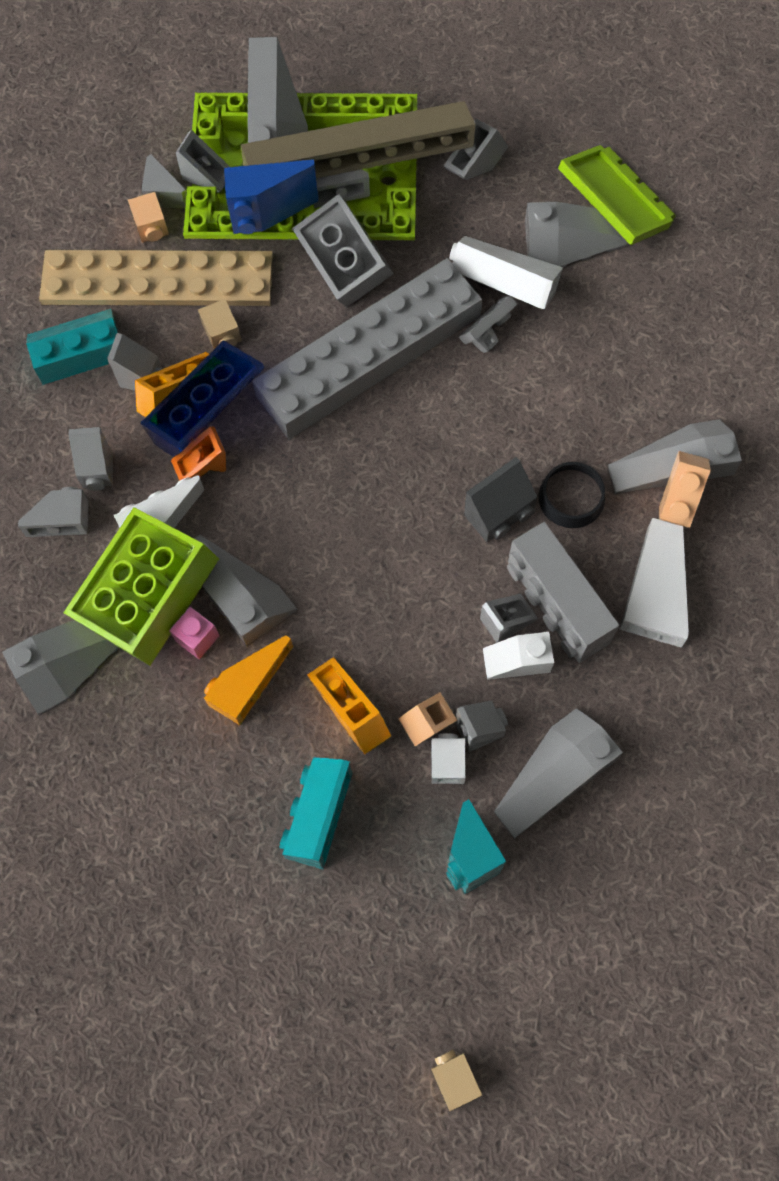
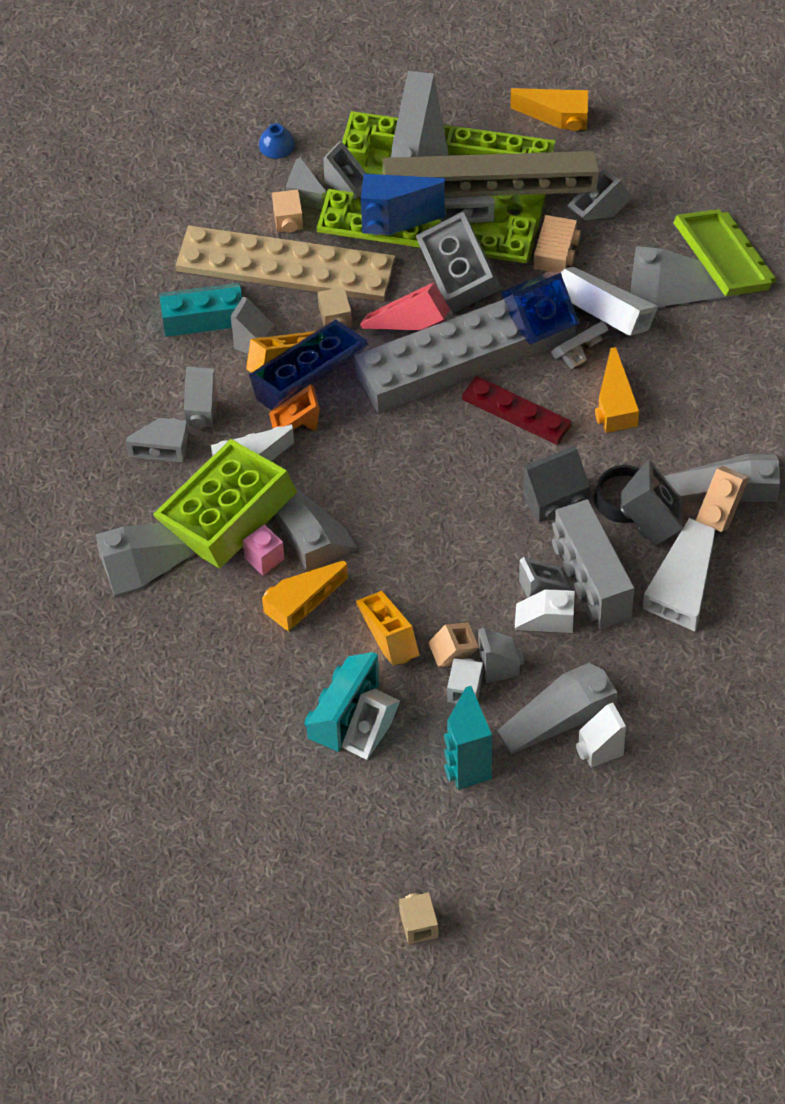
camera: 10 degrees right, 15 degrees down
none -> blue brick [259,123,295,159]
none -> white slope [342,689,400,760]
none -> coral slope [360,282,450,330]
none -> dark red plate [462,376,571,445]
none -> clear blue slope [501,272,579,345]
none -> light orange slope [510,88,588,131]
none -> light nougat brick [534,215,581,273]
none -> white slope [576,703,626,768]
none -> light orange slope [595,347,639,433]
none -> dark grey slope [620,460,683,546]

